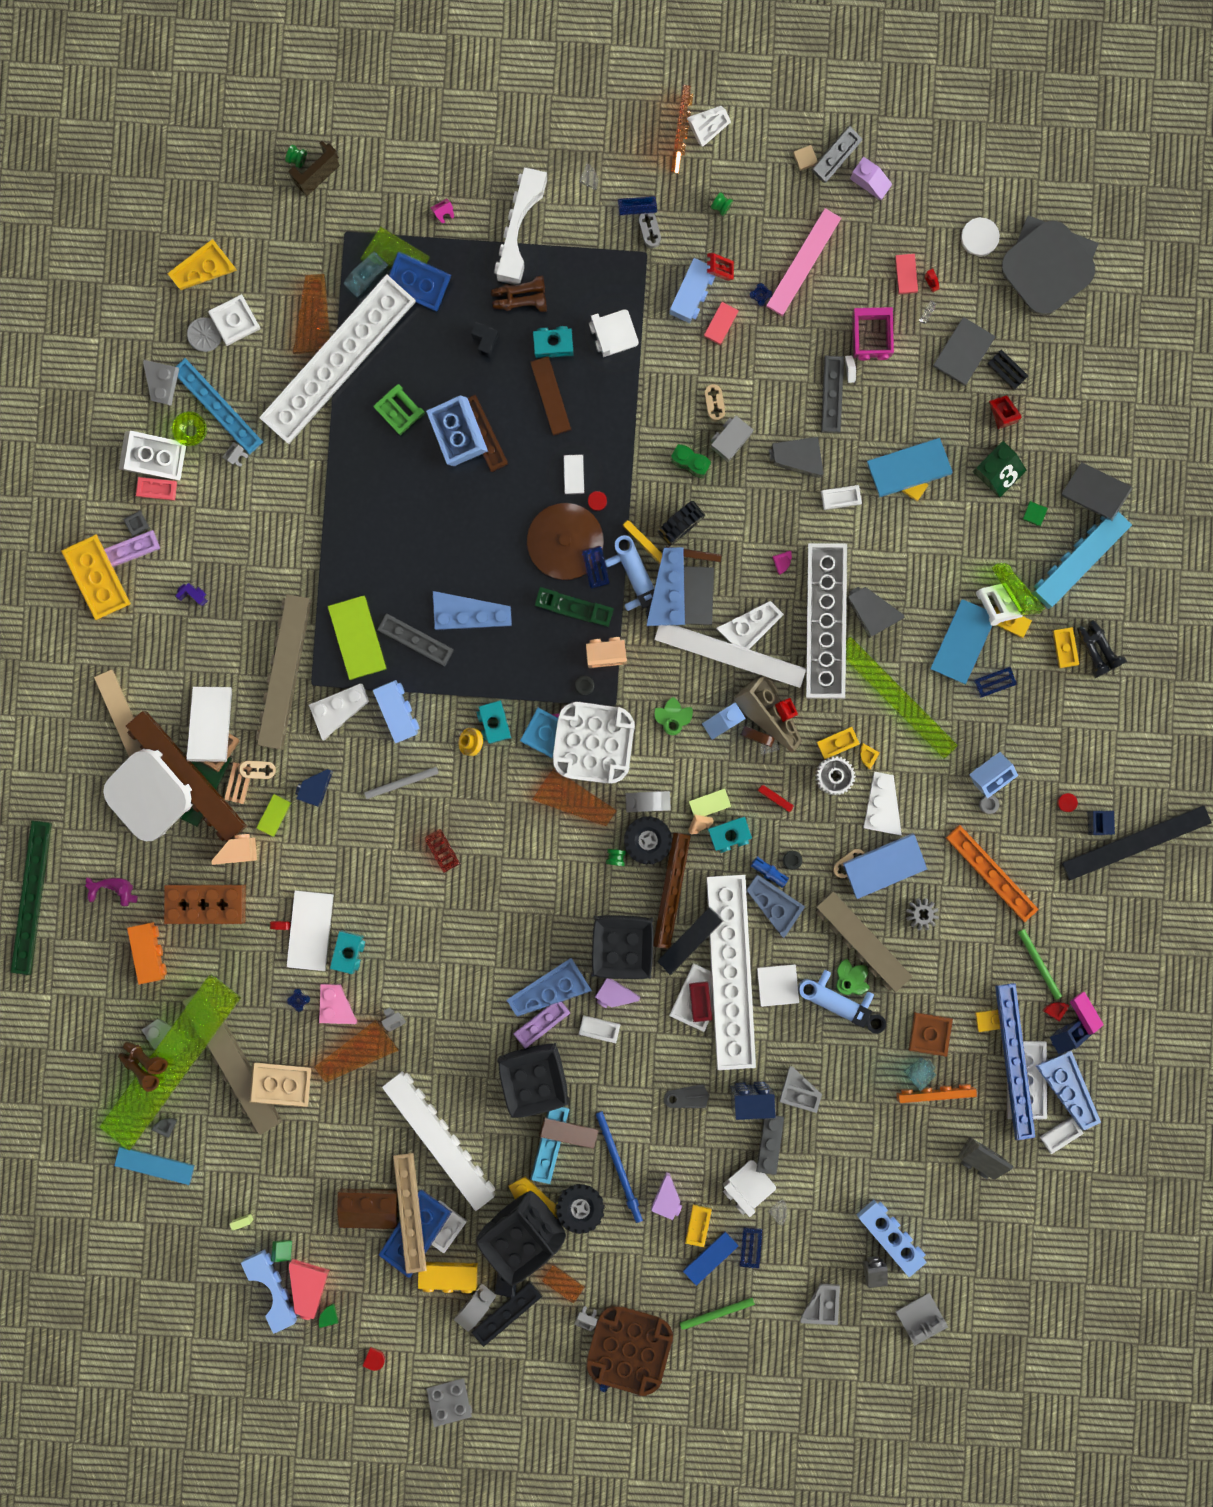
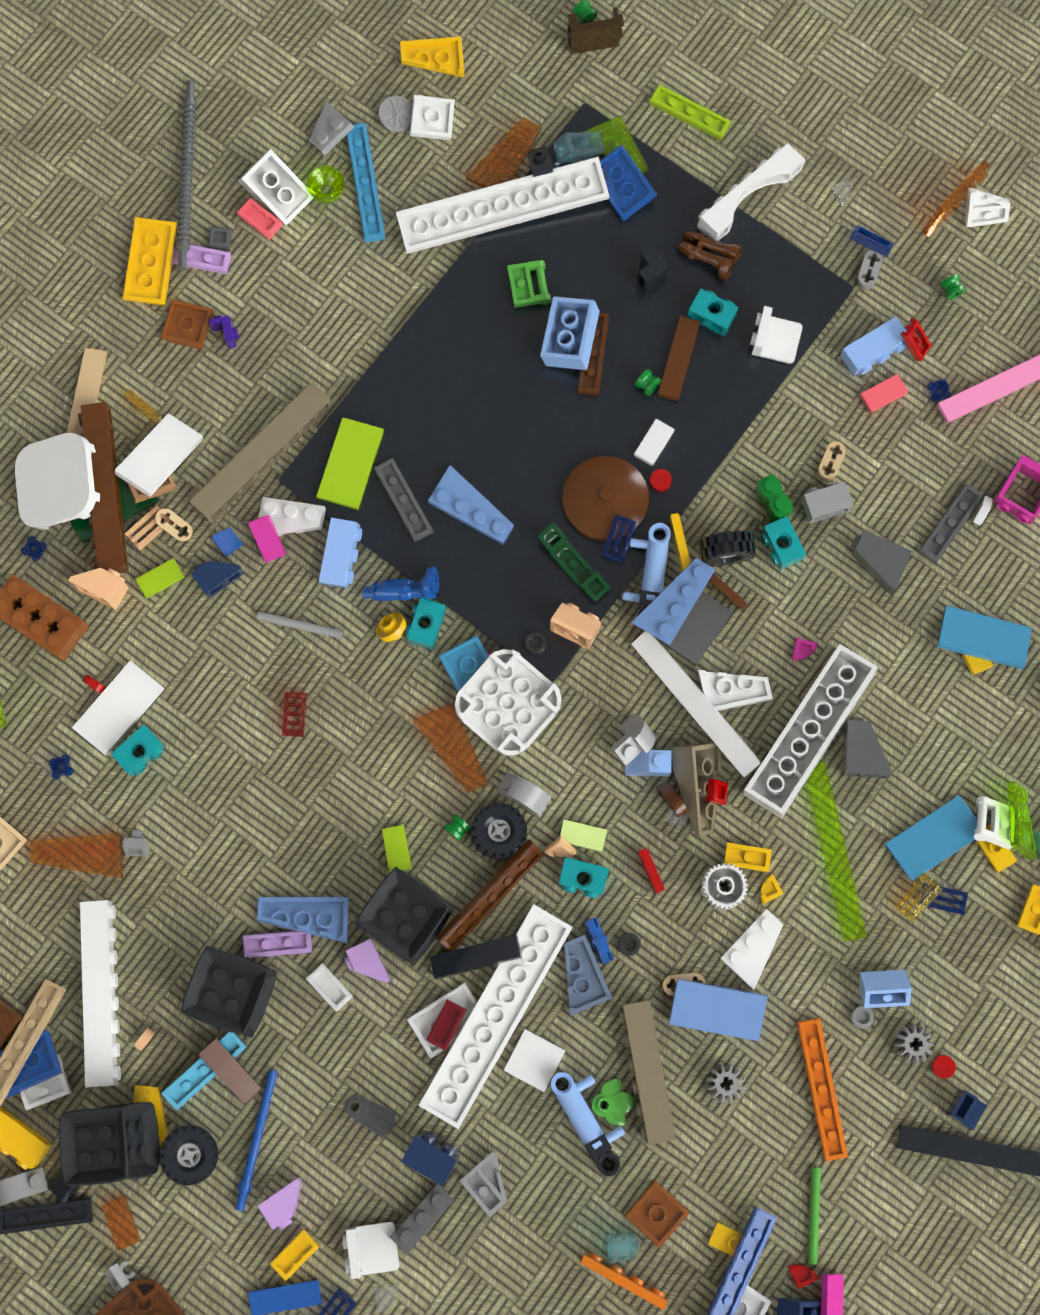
camera: 30 degrees right, 10 degrees down
light grey tile [222,442,248,466] -> none
bright pink wing [319,984,357,1024] -> none
dark pink tile [430,198,454,224] -> none
bright green plate [655,697,693,735] -> none
white tile [821,485,862,510] -> none
none -> clear blue plate [21,536,47,561]
none -> clear yellow tile [124,390,162,426]
none -> light nougat tile [134,1028,154,1051]
none -> dark orange tile [160,299,214,350]
none -> dark grey hose [176,80,197,271]
none -> blue slope [211,528,243,557]
none -> dark pink tile [248,514,286,563]
none -> blue piece [363,567,439,601]
none -> lime tile [382,825,412,873]
none -> black plate [527,146,553,177]
none -> light grey brick [611,714,655,766]
none -> green wheel [635,369,662,396]
none -> lime tile [649,84,731,141]
none -> teal brick [760,516,806,570]
none -> light grey gear [894,1024,934,1064]
none -> clear yellow tile [895,873,943,923]

